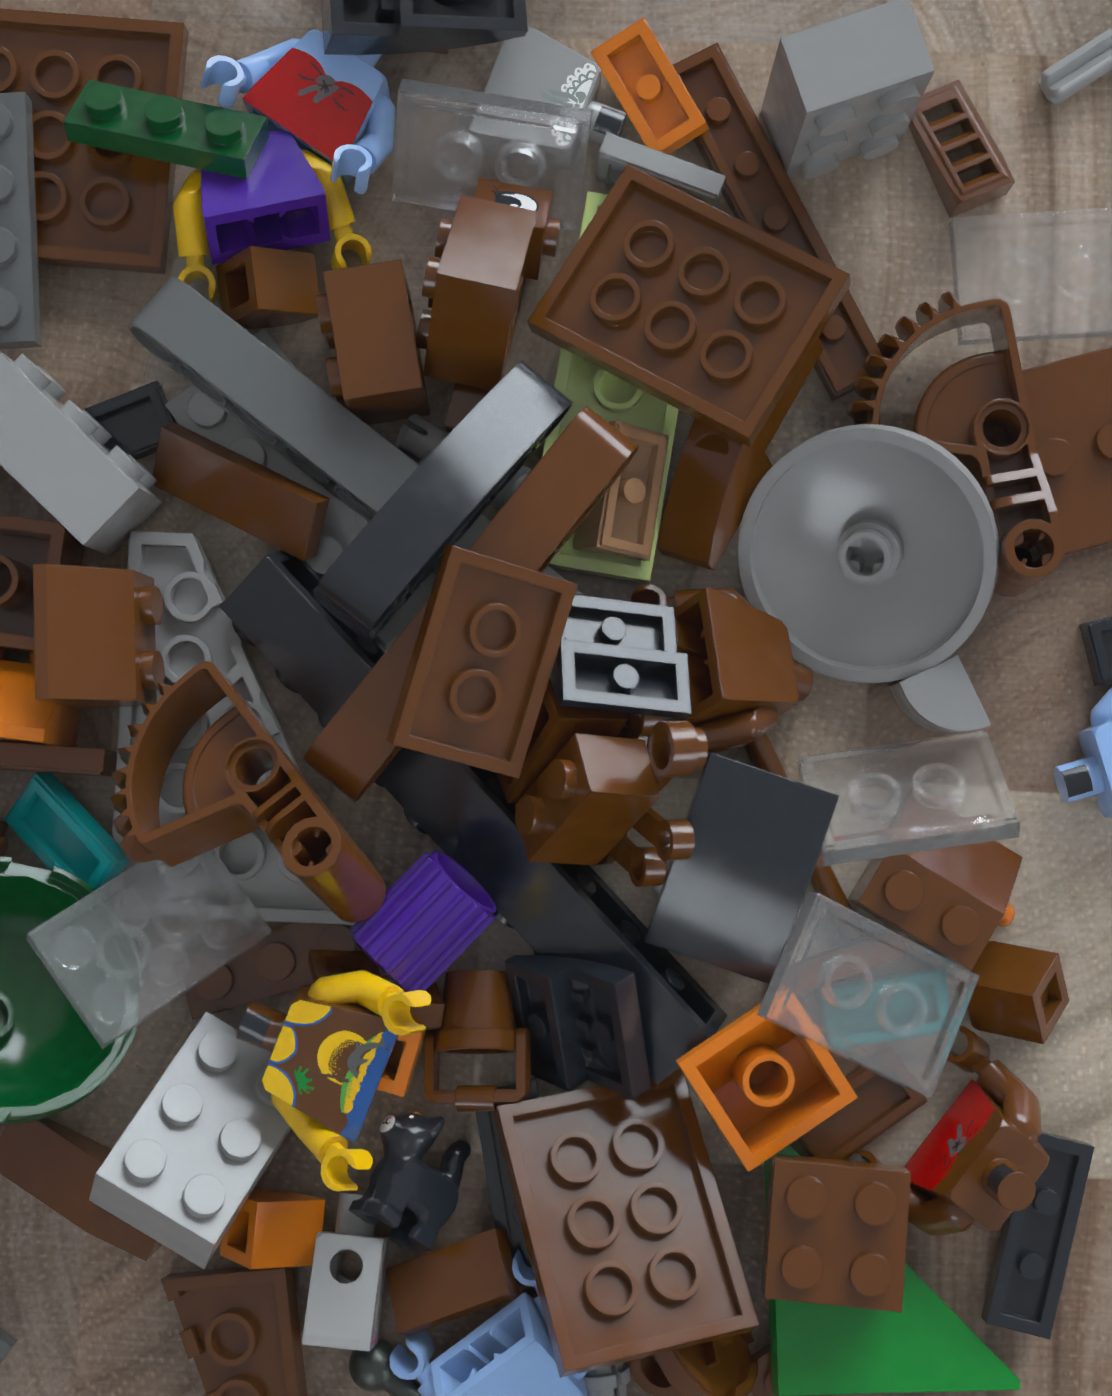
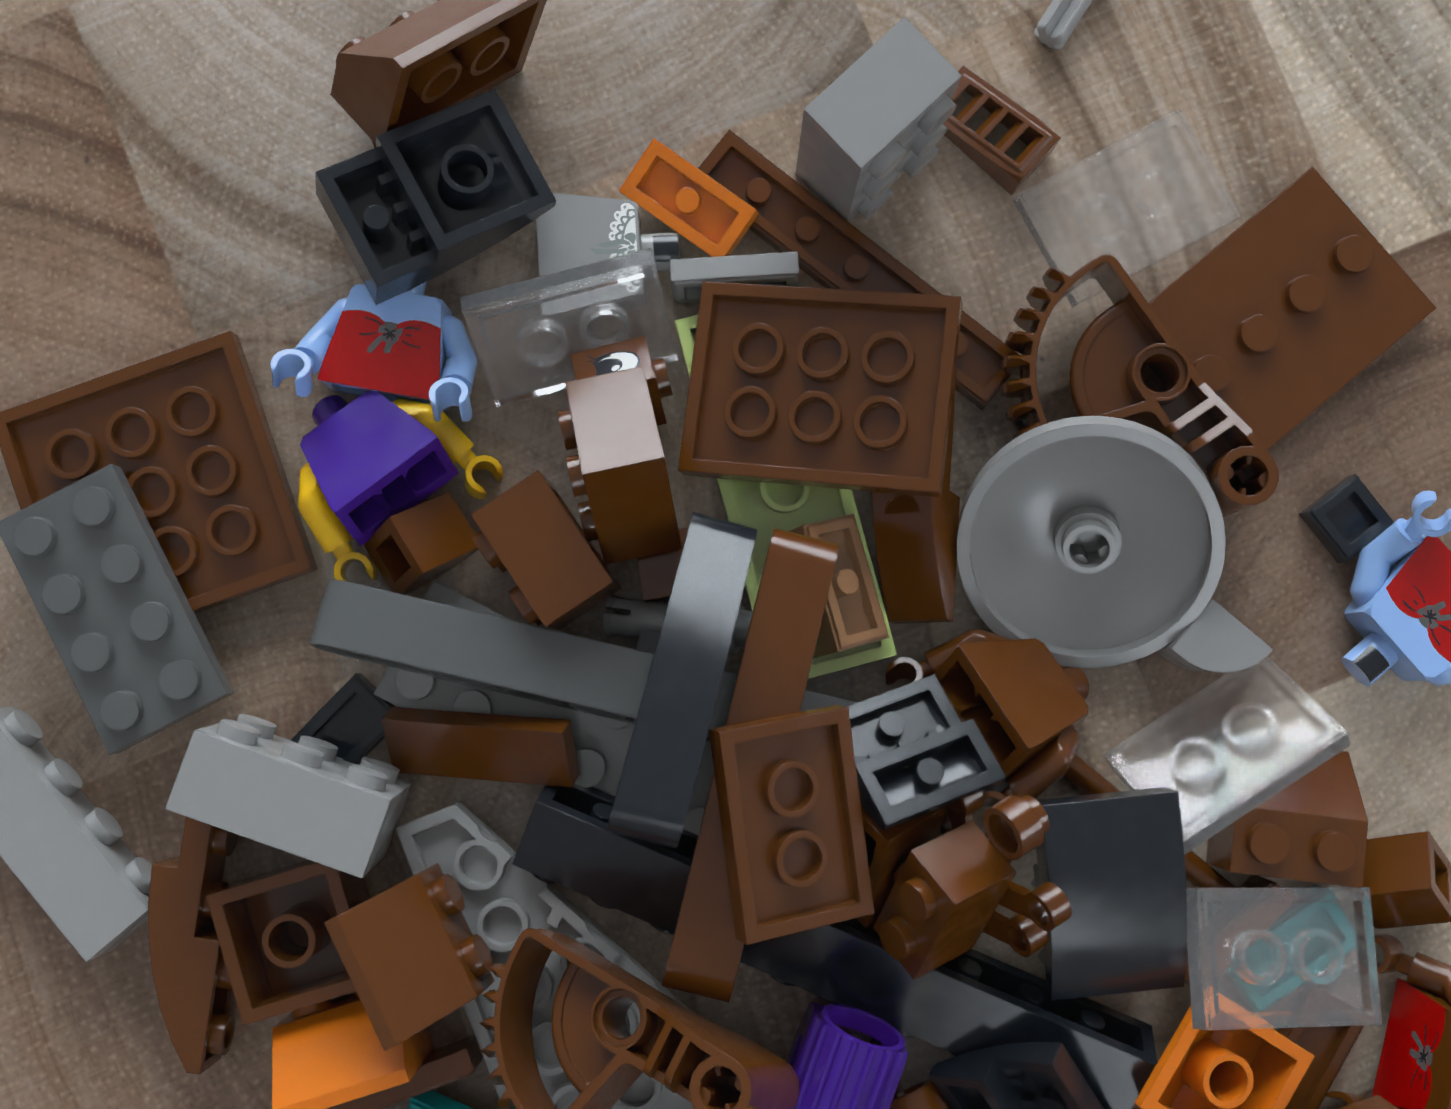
camera: 25 degrees left, 0 degrees up
dark green plate [63,80,270,179] -> none

